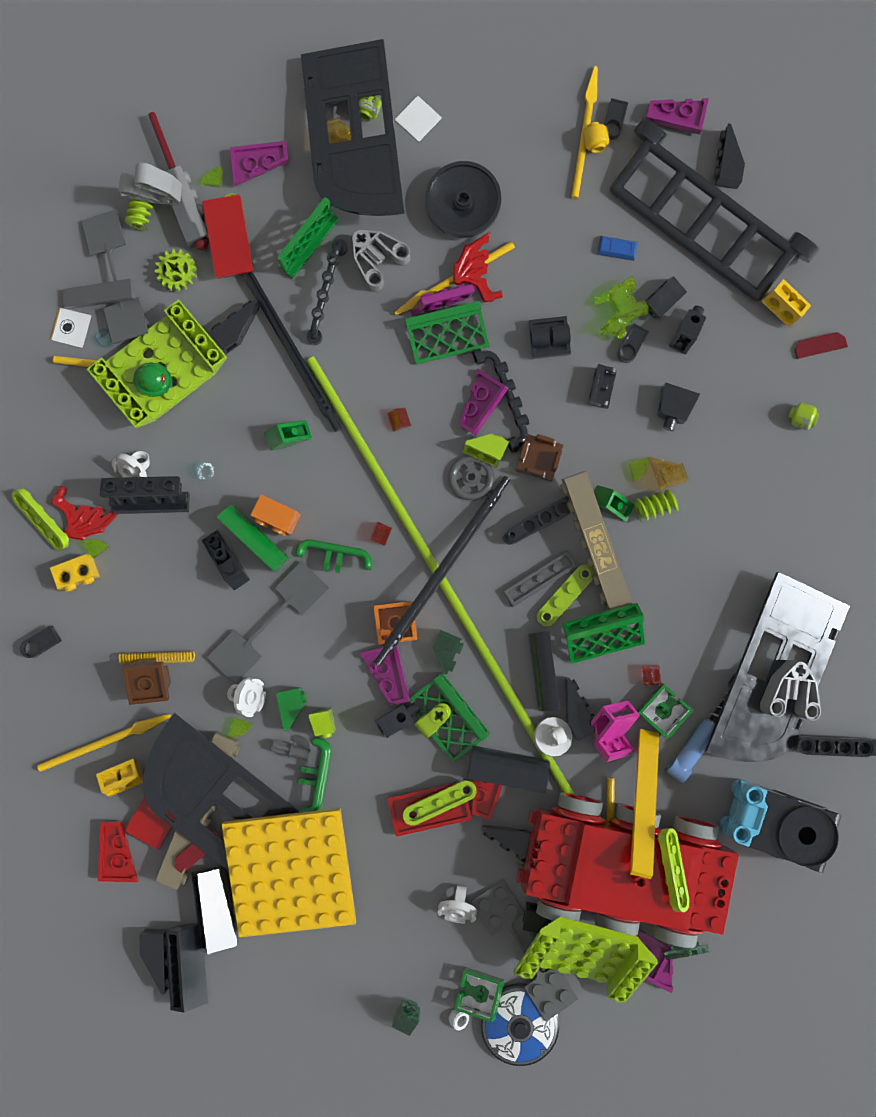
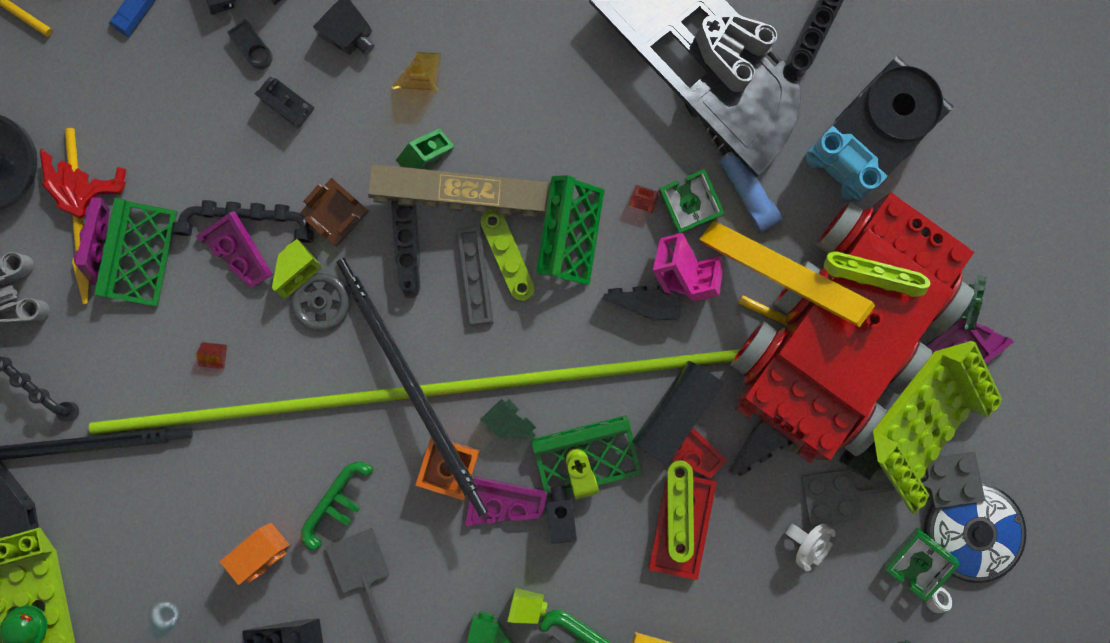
camera: 70 degrees left, 0 degrees up
green brick [217,505,290,572] -> none
green slope [264,420,312,451] -> none
clear red slope [369,522,392,546] -> none
black plate [528,316,571,359] -> none
black brick [528,631,560,711] -> none
white tile [533,717,572,757] -> none
clear neon green animal [593,276,648,339] -> none
clear neon green tile [629,458,649,481] -> none
lime piece [635,489,679,522] -> none

